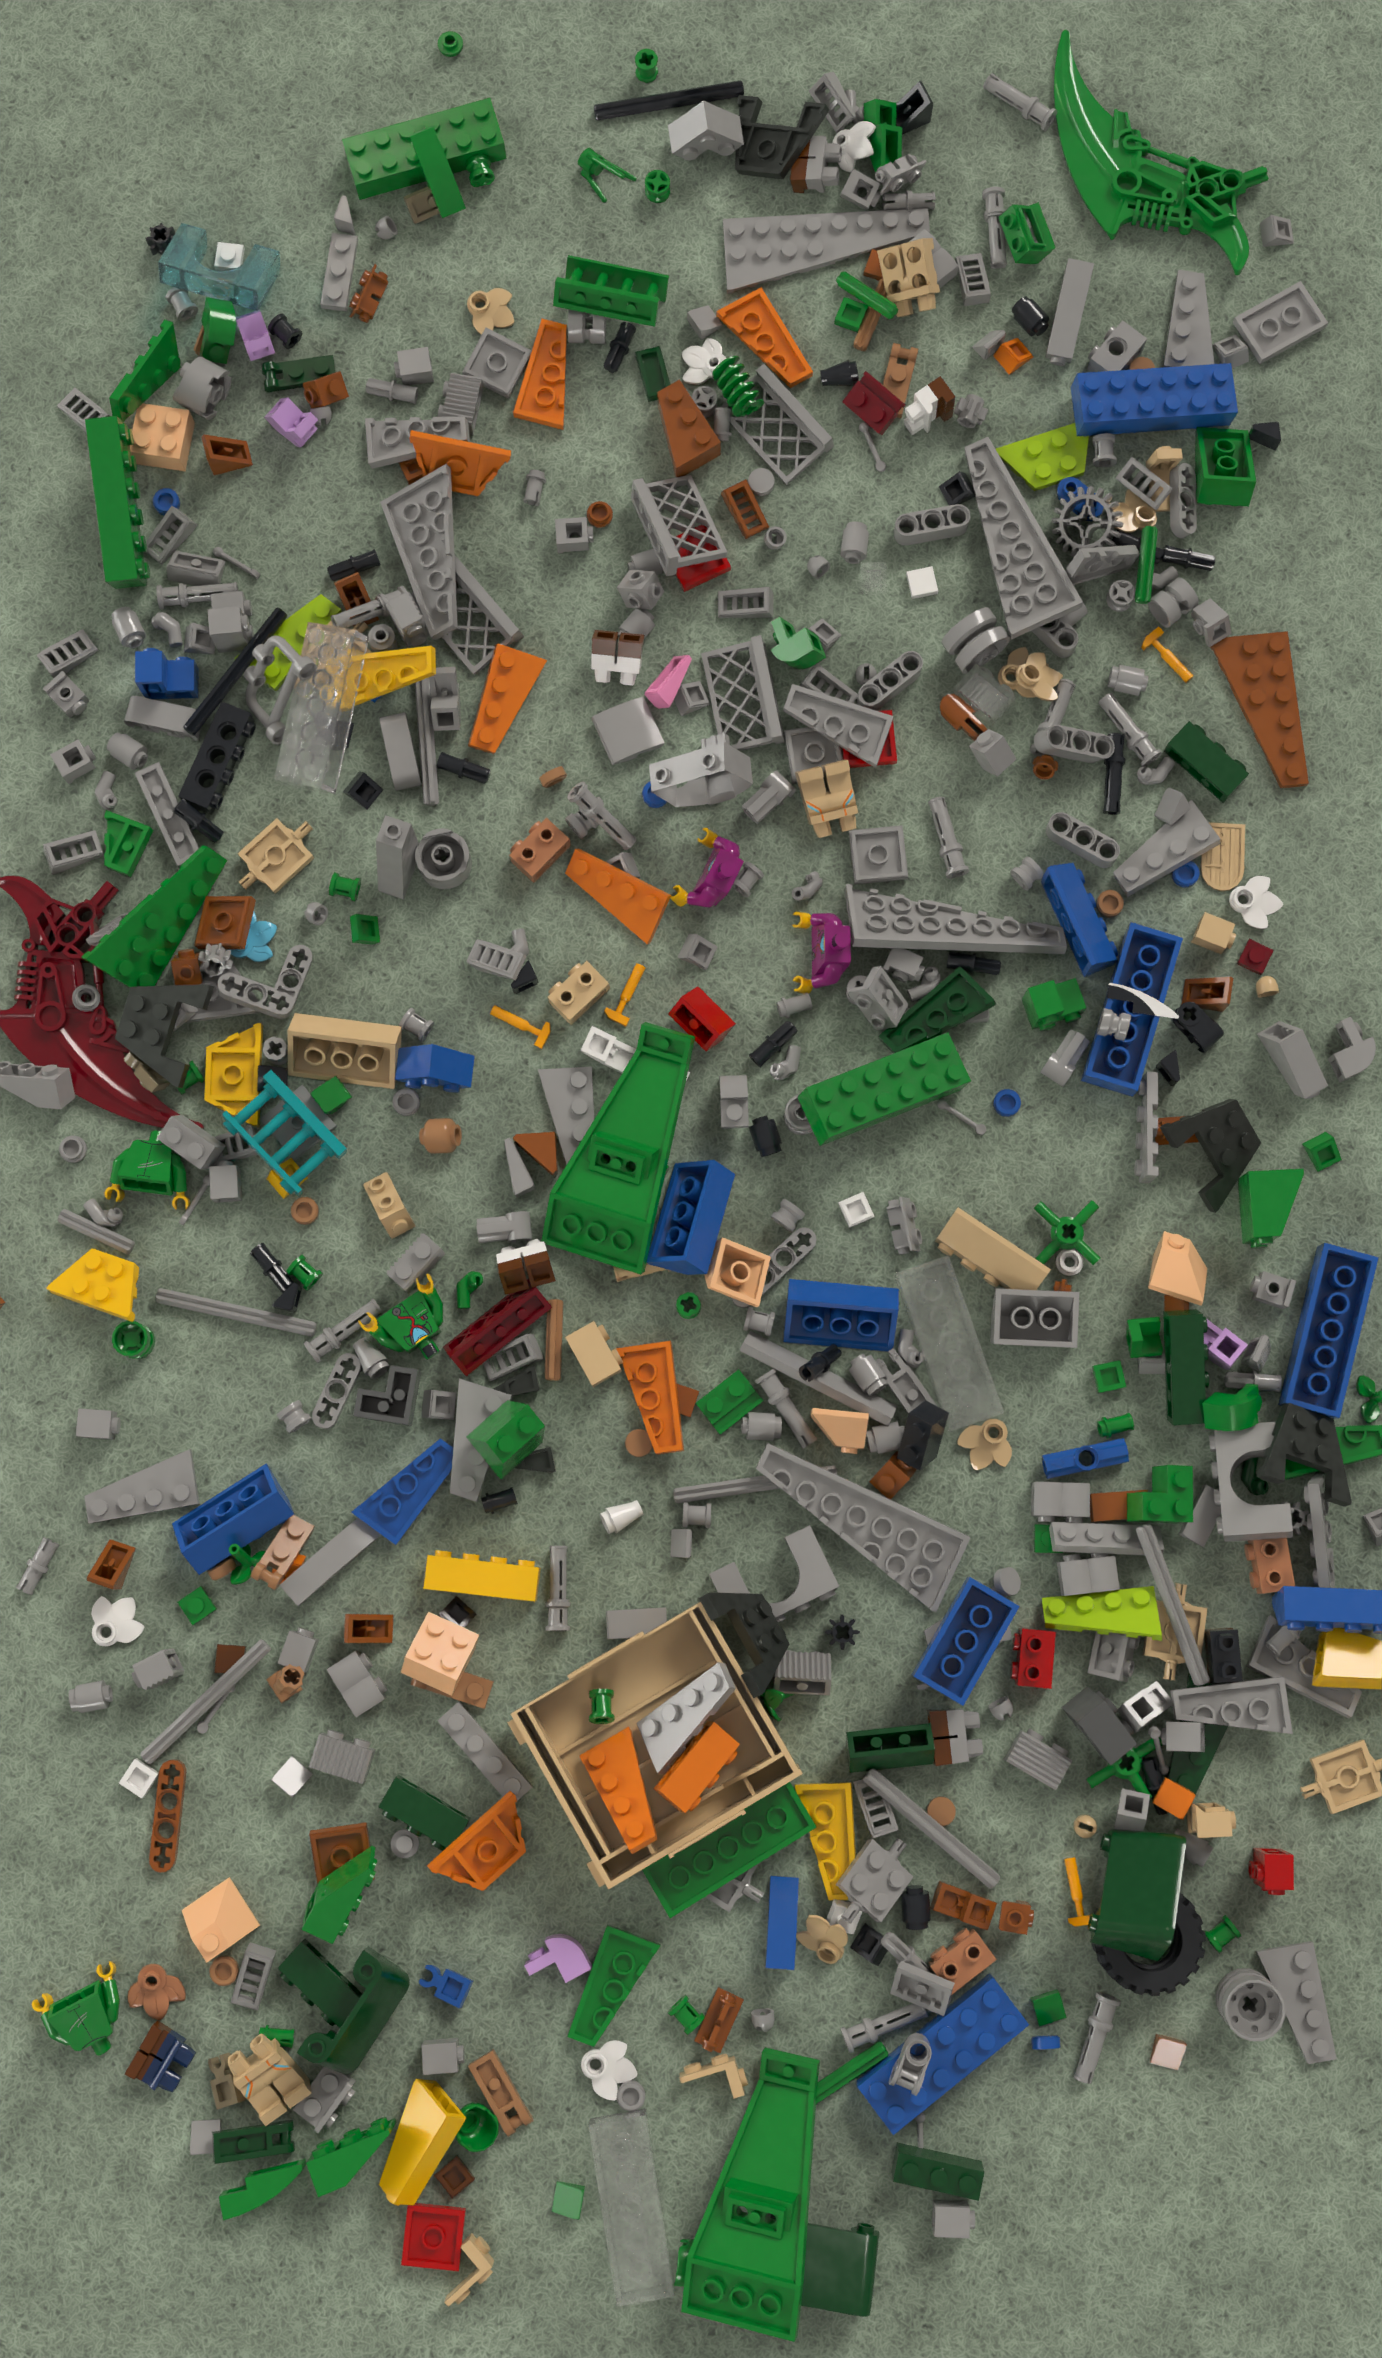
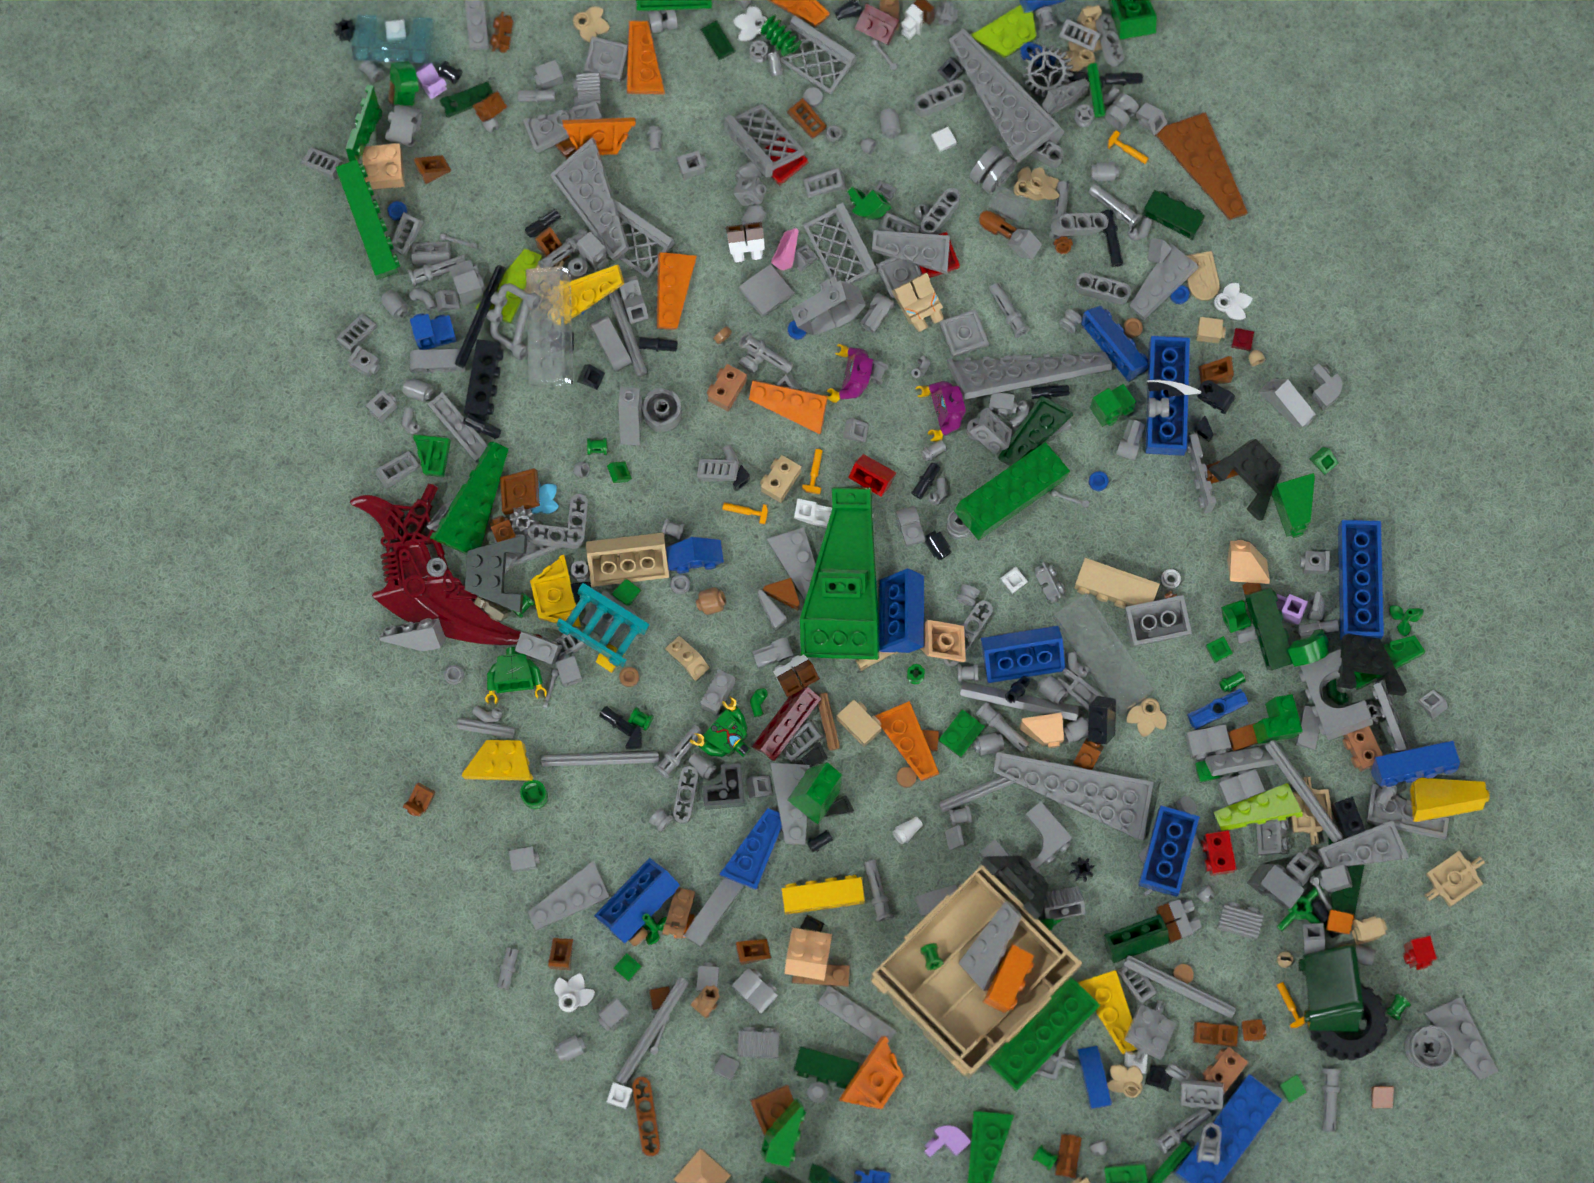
camera: 15 degrees left, 5 degrees down
tan plate [237,818,314,894] -> none
lavender brick [264,398,318,448] -> none
orange wing [579,1727,658,1854] -> none
dark orange plate [587,501,613,528] -> none
black axle [604,322,636,373] -> none
dark orange wedge [657,379,721,477] -> none
black brick [901,1885,931,1930] -> none
blue tile [1031,2035,1061,2049] -> none
green bar [1033,1200,1101,1265] -> none

